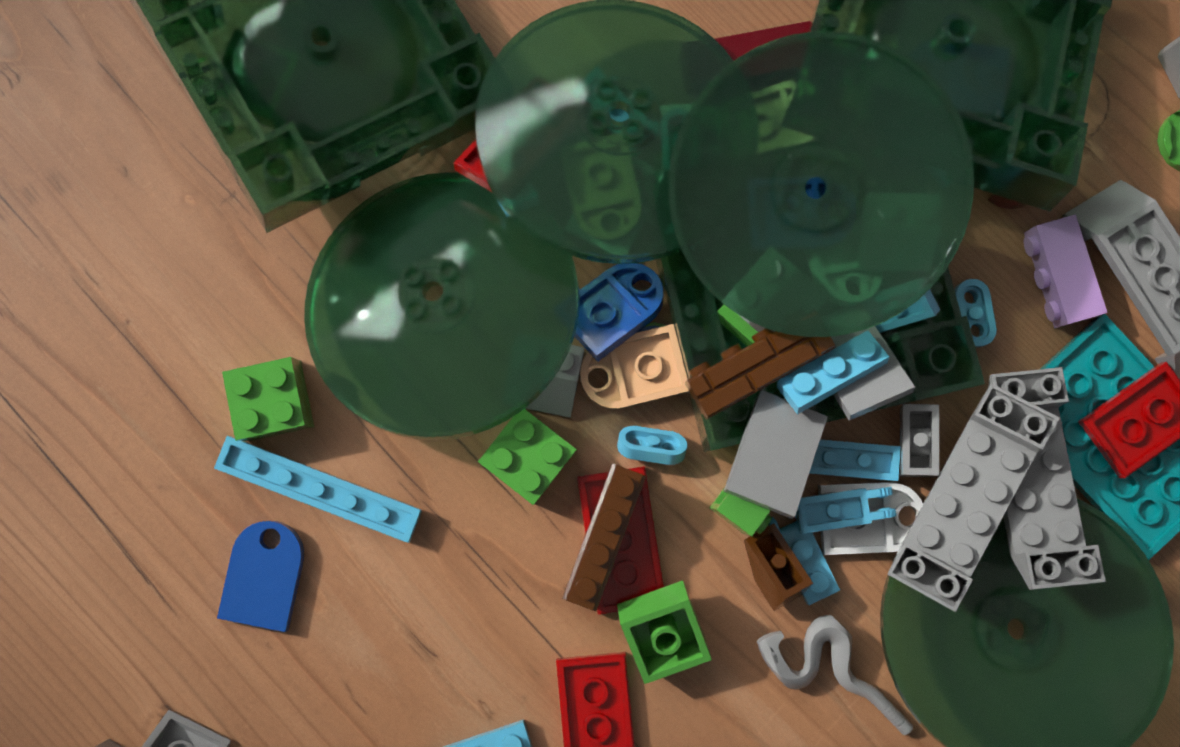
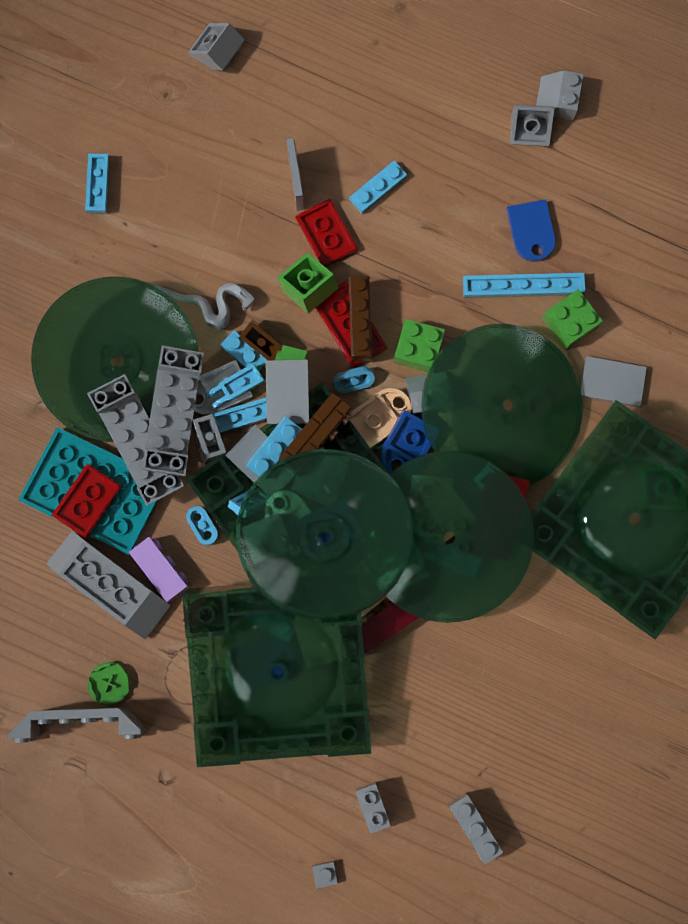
camera: 160 degrees right, 5 degrees down
none -> light grey tile [579,356,647,408]

